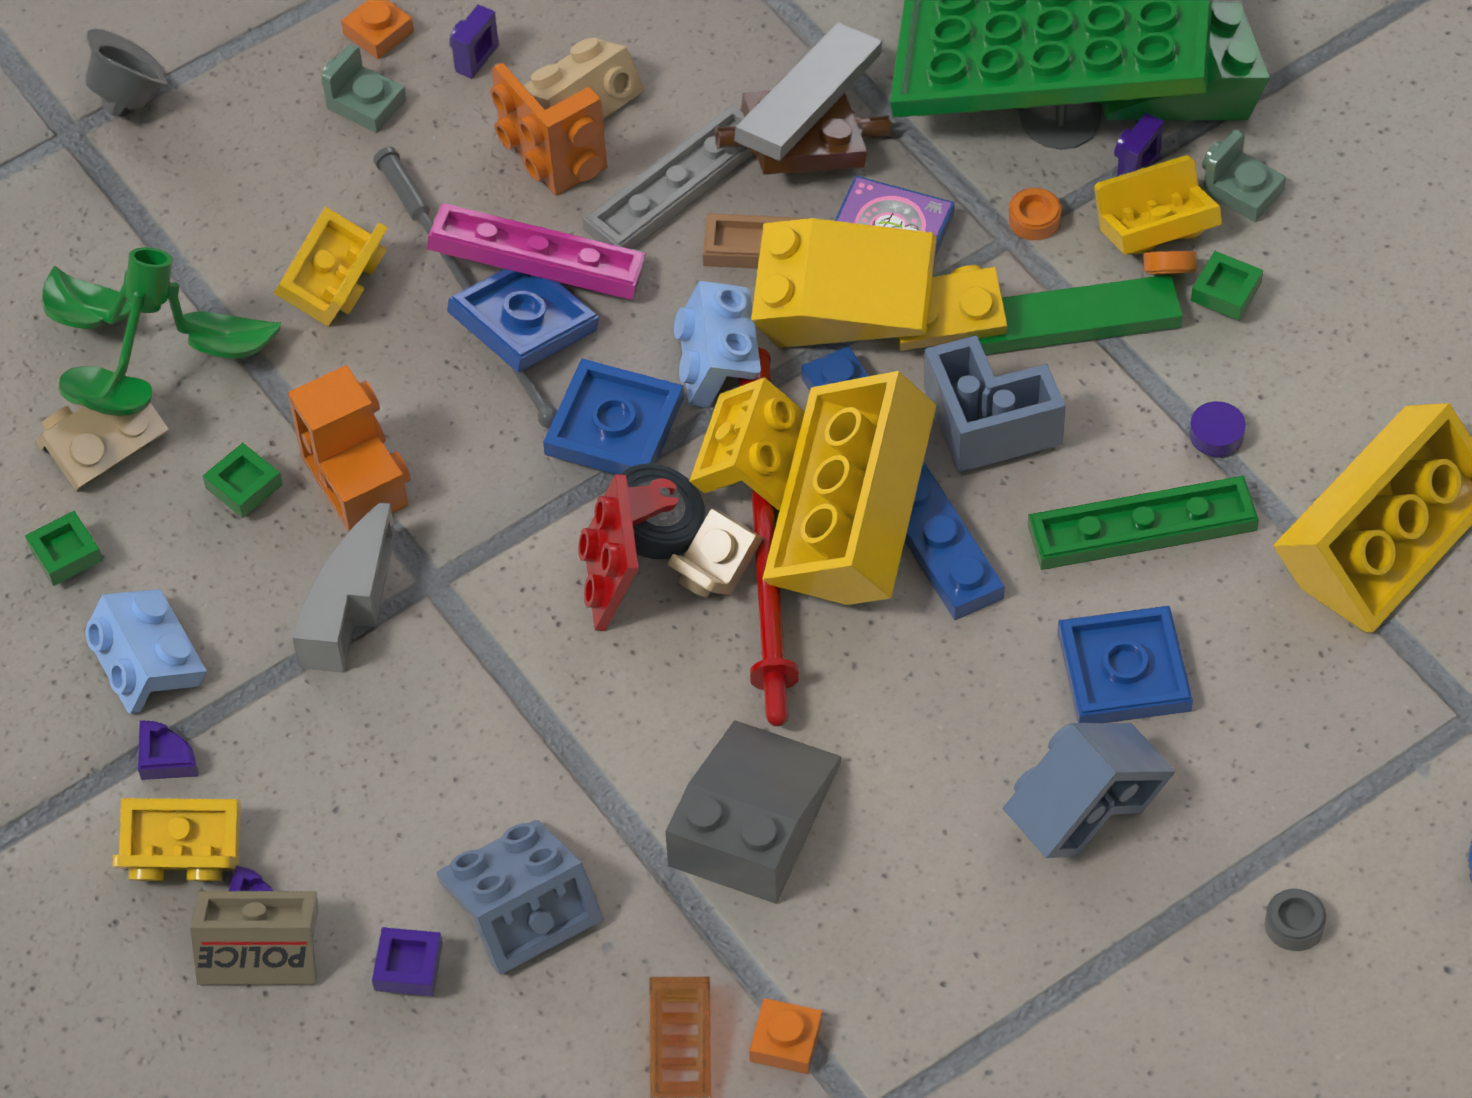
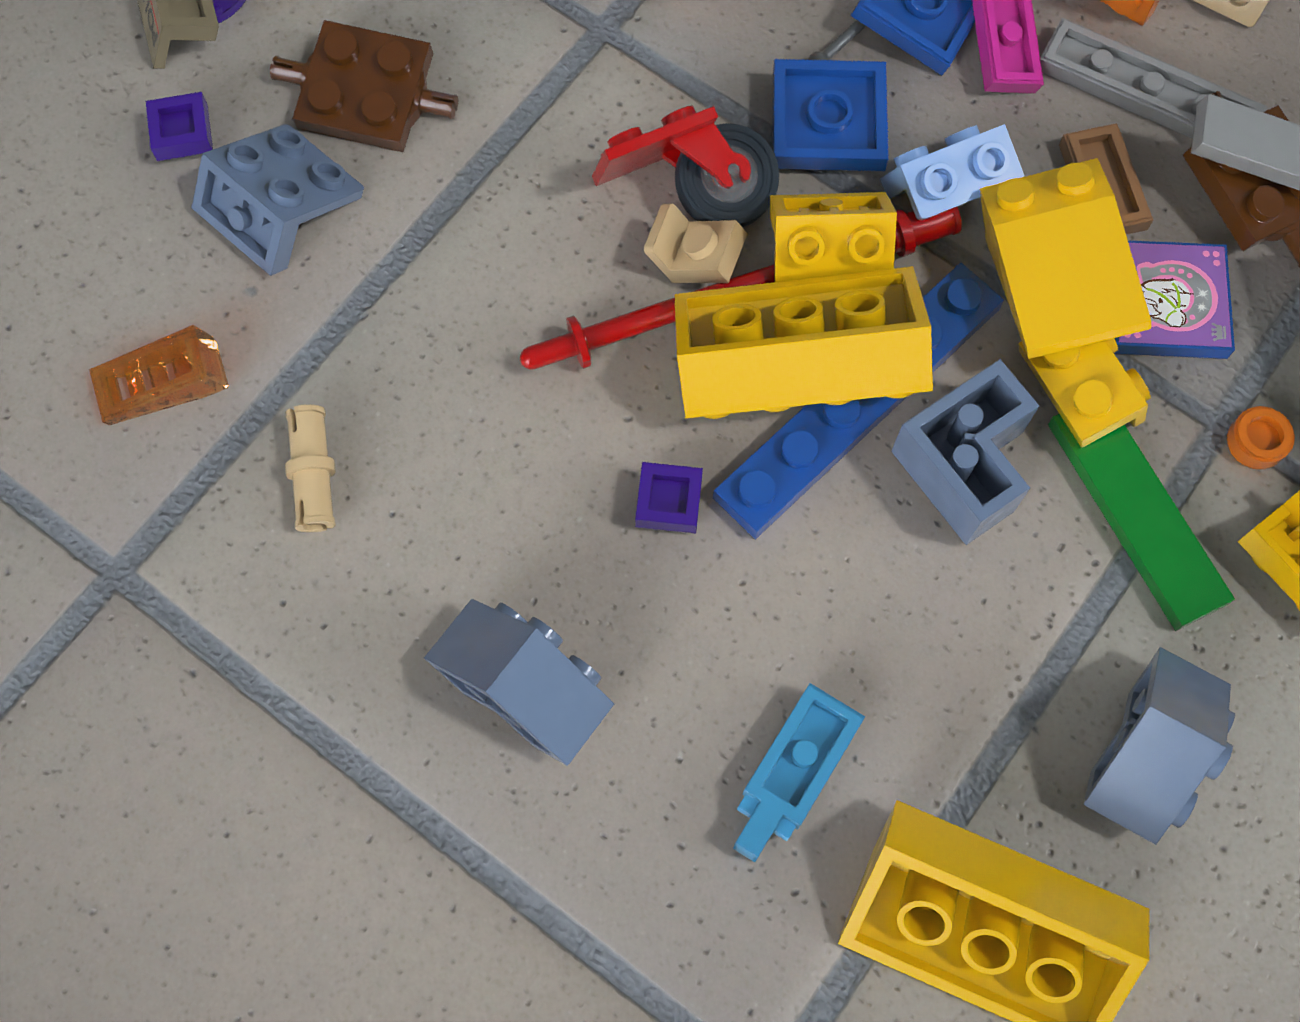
camera: 70 degrees right, 15 degrees up
dark grey slope [665,720,841,904] -> none
orange plate [749,998,823,1074] -> none
green tile [1028,475,1259,570] -> none
blue tile [1057,605,1193,723] -> none
orange tile [1143,251,1197,275] -> none
dark purple tile [1189,401,1246,457] -> none
green plate [1190,250,1263,321] -> none
dark grey tile [1265,889,1326,951] -> none
none -> reddish brown plate [270,20,458,153]
none -> tan pin [285,405,336,532]
none -> dark purple plate [635,462,703,534]
none -> dark azure hinge [733,683,865,862]
none -> sand blue brick [1083,647,1235,845]

